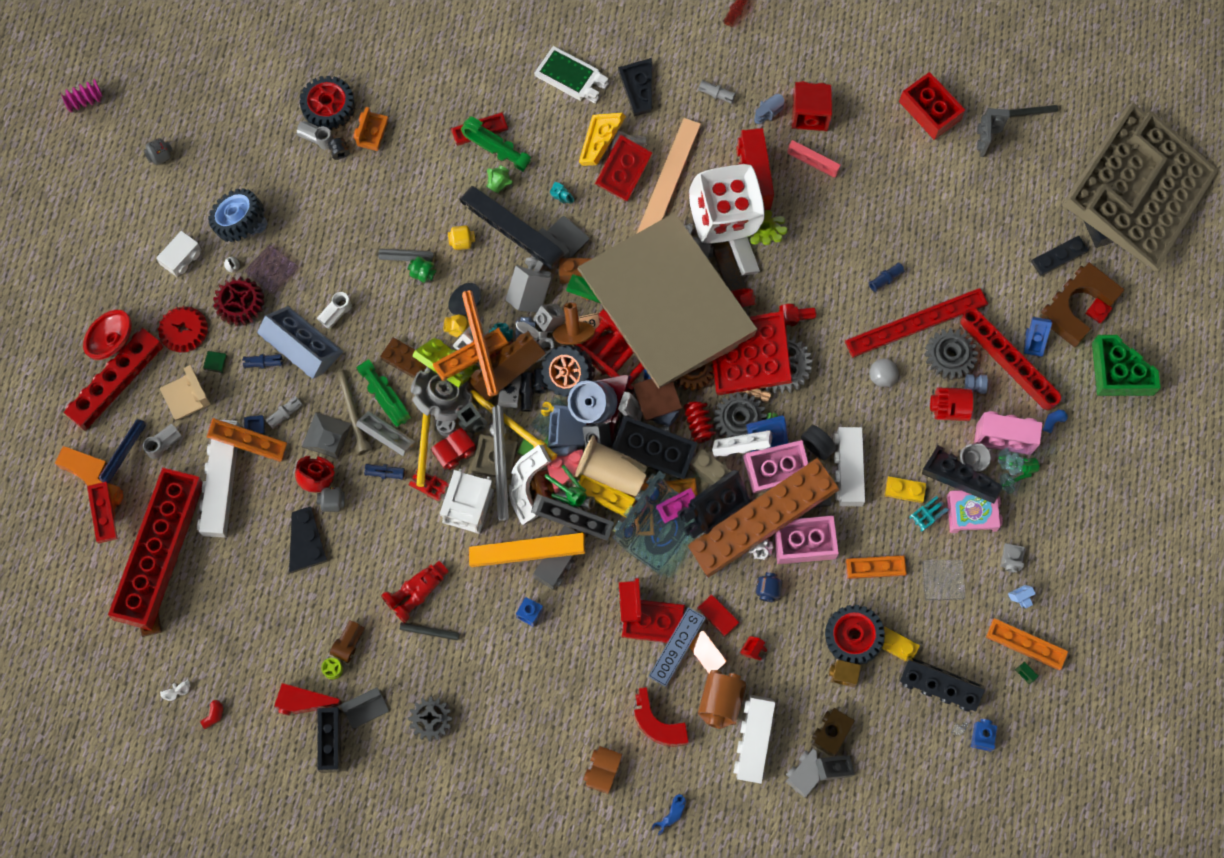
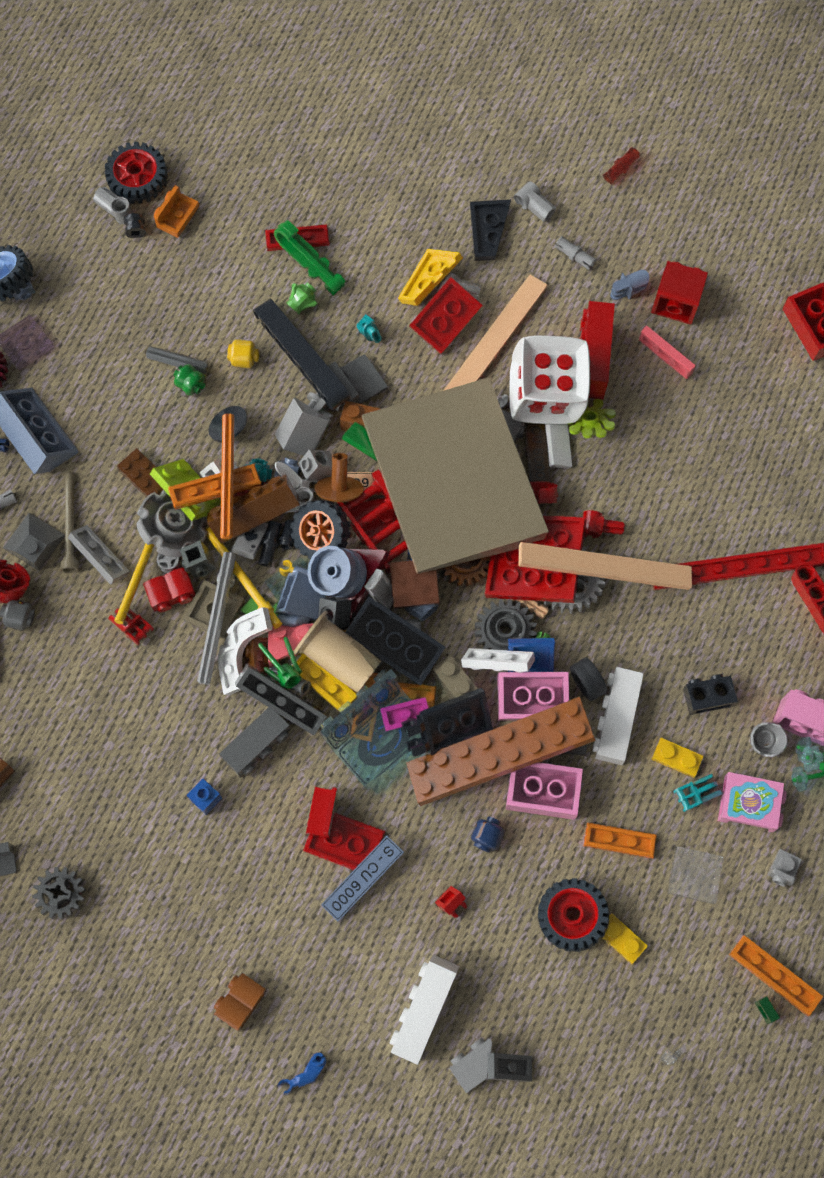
camera: 15 degrees right, 0 degrees up
white piece [317,292,352,329] -> none
green piece [356,359,412,427] -> none
dark blue pin [364,463,405,480] -> none
red piece [381,561,449,623] -> none
pearl dark grey bar [399,622,459,640] -> none
white container [440,469,494,534] -> none
yellow rock [443,314,470,338] -> none
light orange tile [469,533,585,567] -> none
tile [534,46,609,104] -> none
red arch [634,687,688,747] -> none
red piece [683,401,716,444] -> none
slope [689,630,727,673] -> none
red tile [697,594,739,637] -> none
dark orange cylinder [698,669,747,729] -> none
white gear [749,539,773,560] -> none
dark brown brick [812,708,855,757] -> none
pearl gold brick [829,660,861,687] -> none
dark blue pin [868,262,905,292] -> none
light grey hair [869,359,899,388] -> none
black brick [899,656,985,712] -> none
black wing [922,445,1003,504] -> none
dark grey gear [924,328,978,380] -> none
red gear [930,387,973,421] -> none
sand blue wheel [965,374,988,394] -> none
blue brick [971,719,997,752] -> none
light blue tile [1008,585,1035,608] -> none
none -> light grey piece [514,181,556,222]
none -> light nougat tile [519,542,692,590]
none -> black brick [683,674,738,715]

